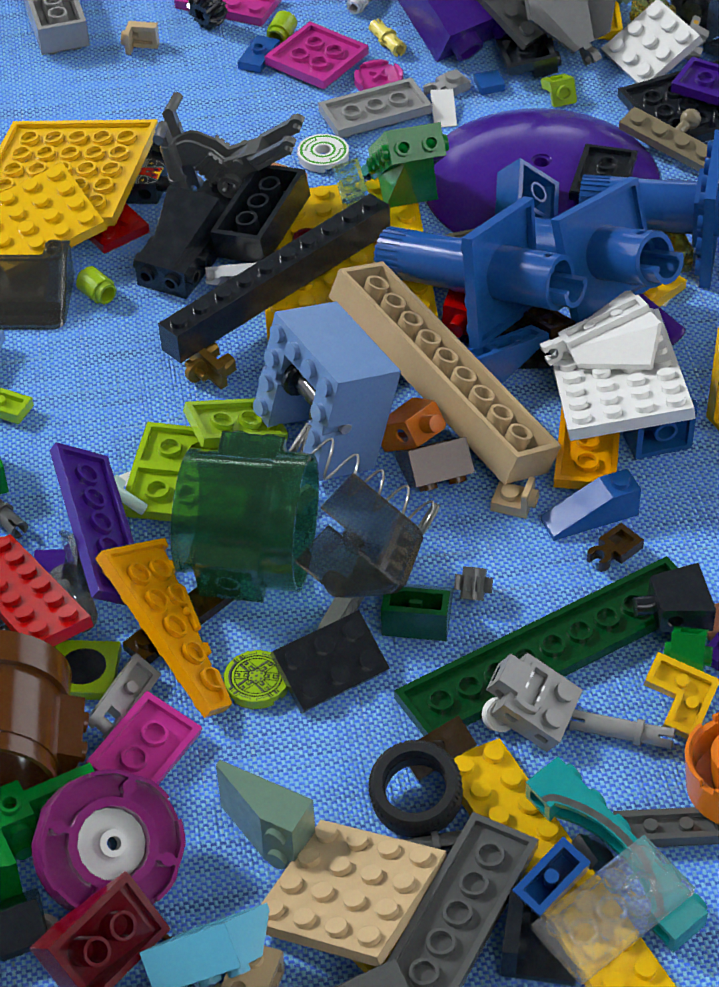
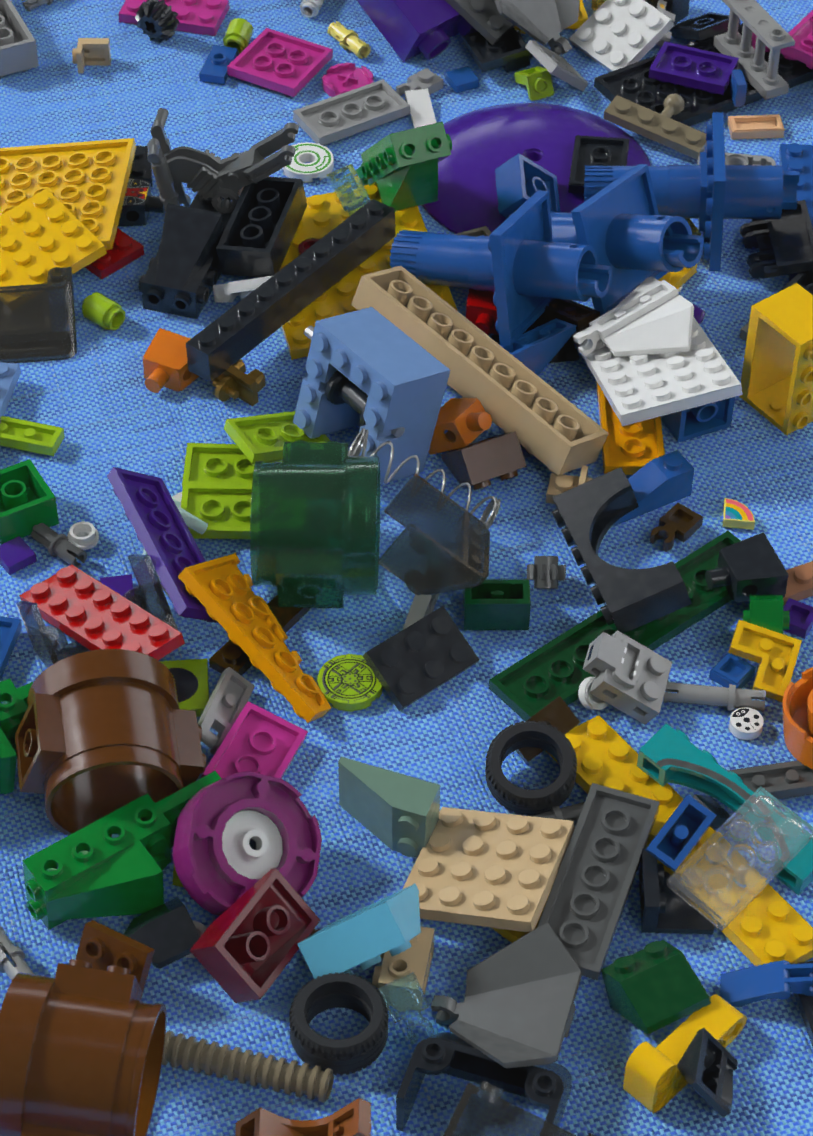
camera: 10 degrees left, 0 degrees up
none -> white plate [67,521,99,550]
none -> orange torso [143,328,199,393]
none -> light grey tile [525,40,588,92]
none -> black arch [552,467,692,634]
none -> blue tile [709,653,756,689]
none -> tile [723,498,755,530]
none -> white tile [729,707,764,740]

